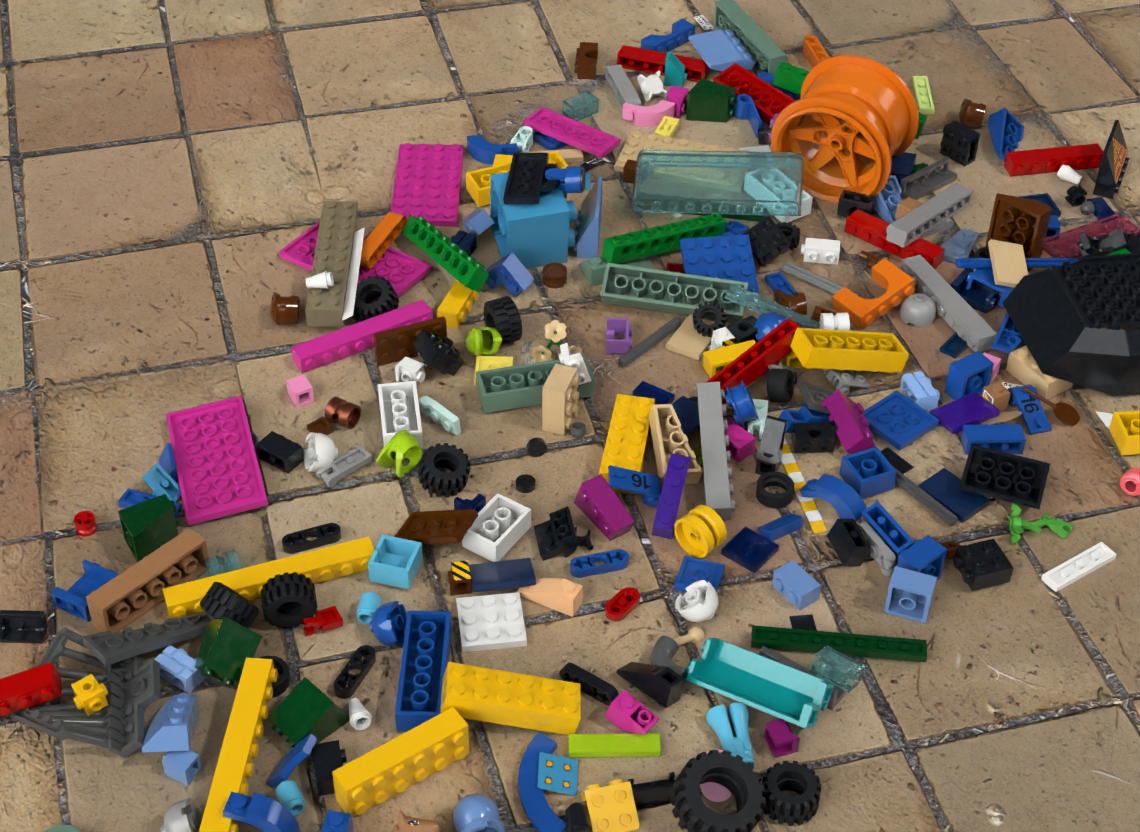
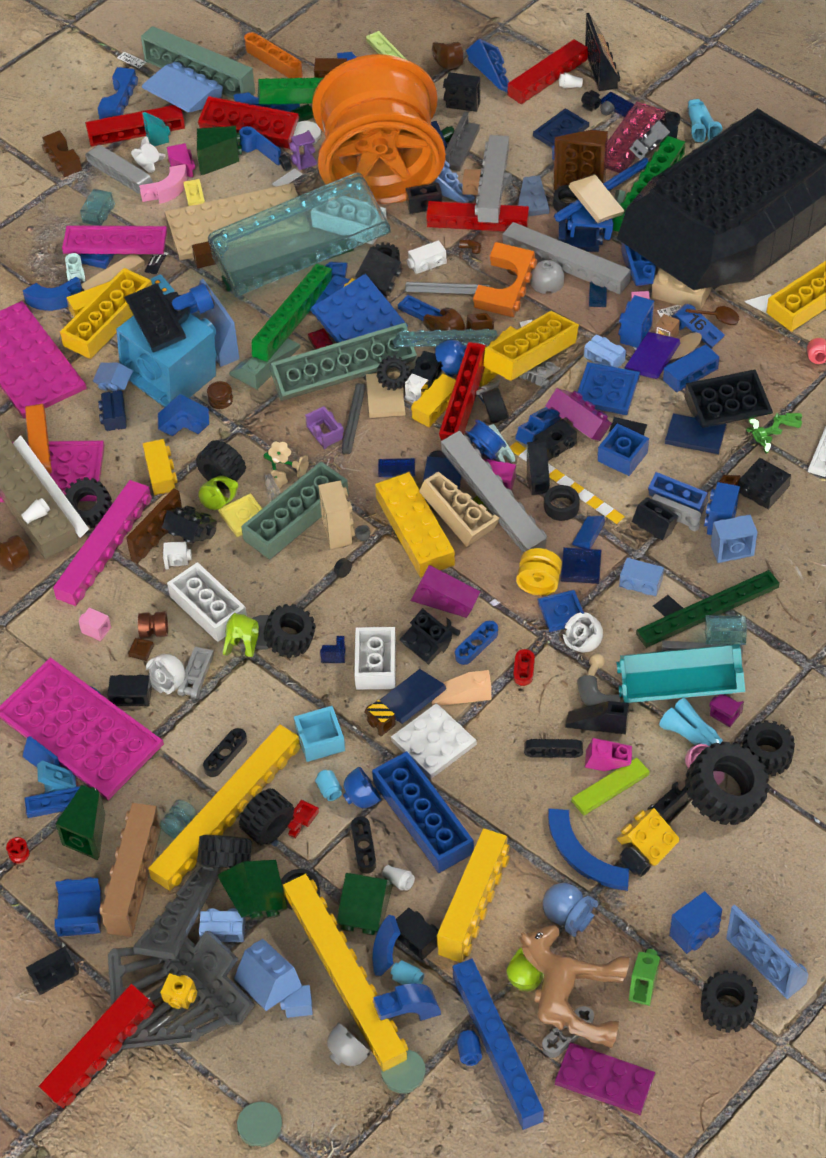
camera: 30 degrees left, 10 degrees up
reddish brown plate [394,509,478,545] -> none
green brick [401,215,490,293] -> none
light aqua hinge [419,396,461,436] -> none
yellow brick [440,662,581,735] -> none
black tile [516,474,535,493] -> none
dark azure sticker [537,752,578,796] -> none
white bracket [558,343,591,385] -> none
blue door [608,465,662,507] -> none
dark purple arch [651,453,691,539] -> none
dark grey tile [798,382,834,415] -> none
blue arch [800,474,867,521] -> none
white wheel [820,312,850,331] -> none
dark grey axle [892,466,958,526] -> none

